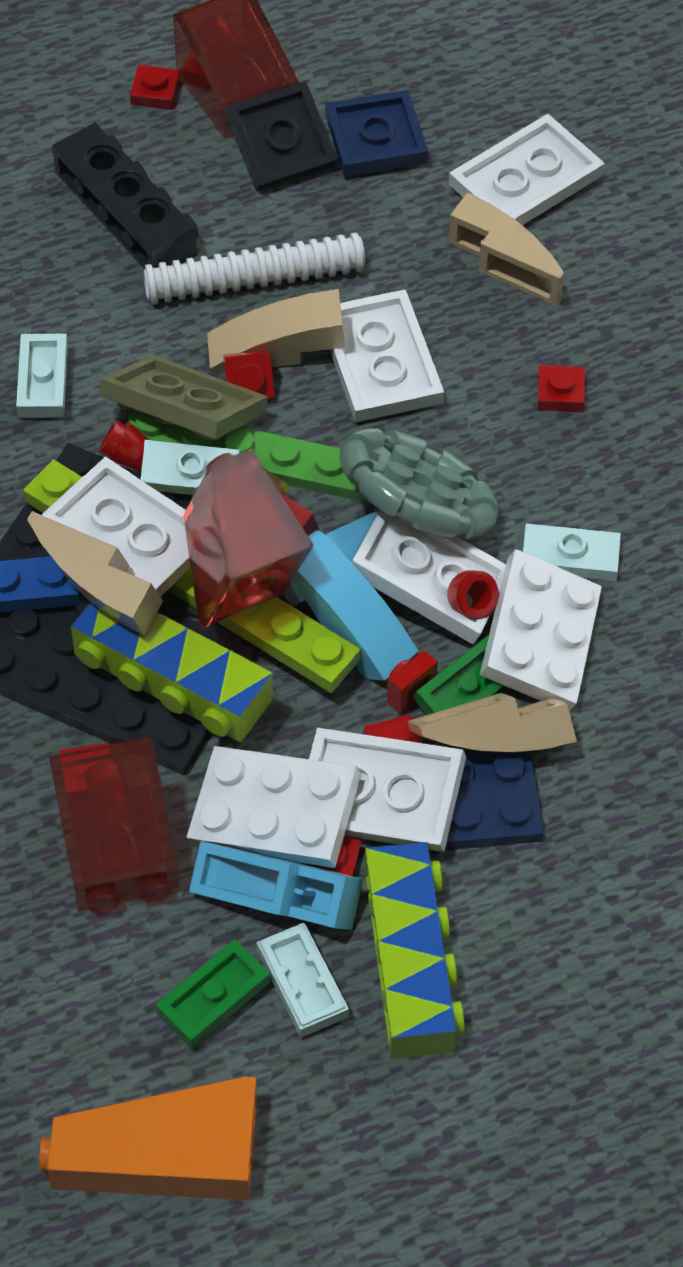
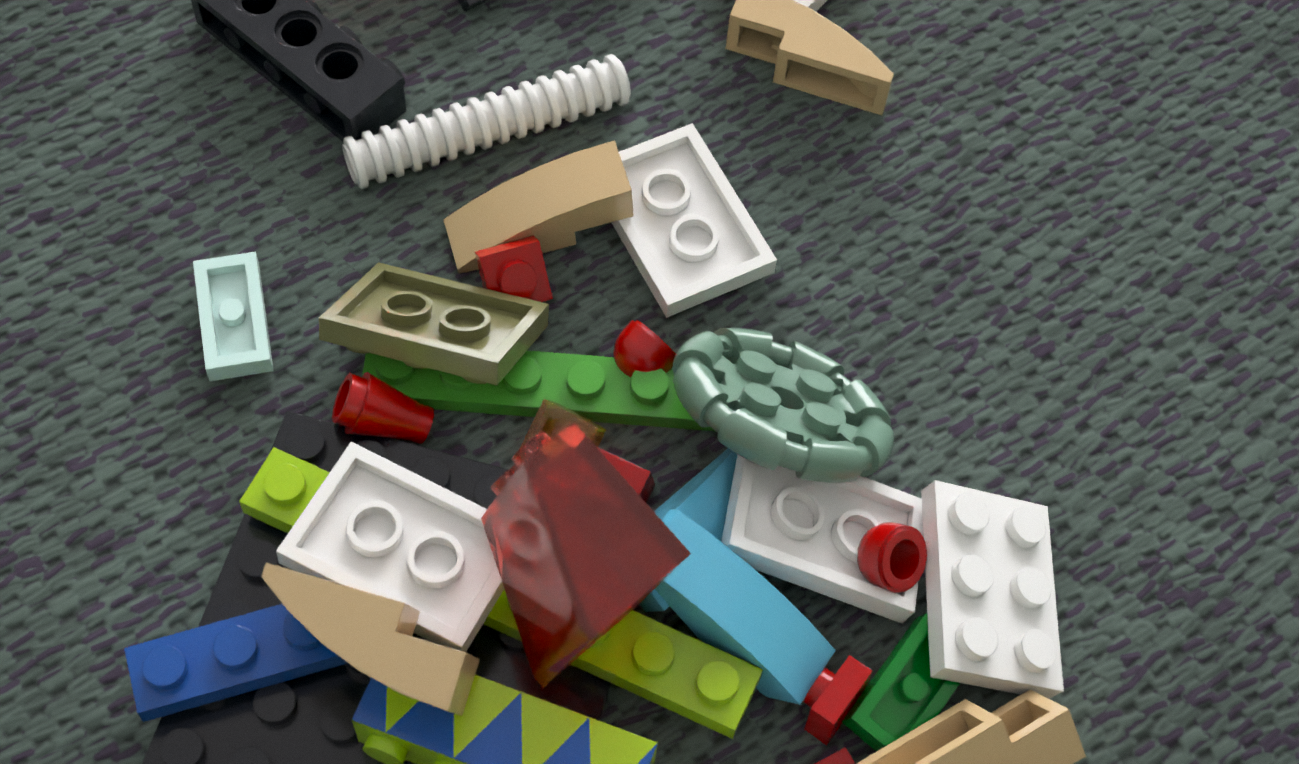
camera: 15 degrees left, 5 degrees up
light aqua plate [141,440,239,499] -> none
light aqua plate [523,524,621,581] -> none
red plate [537,365,584,413] -> none
none -> red piece [613,320,676,377]

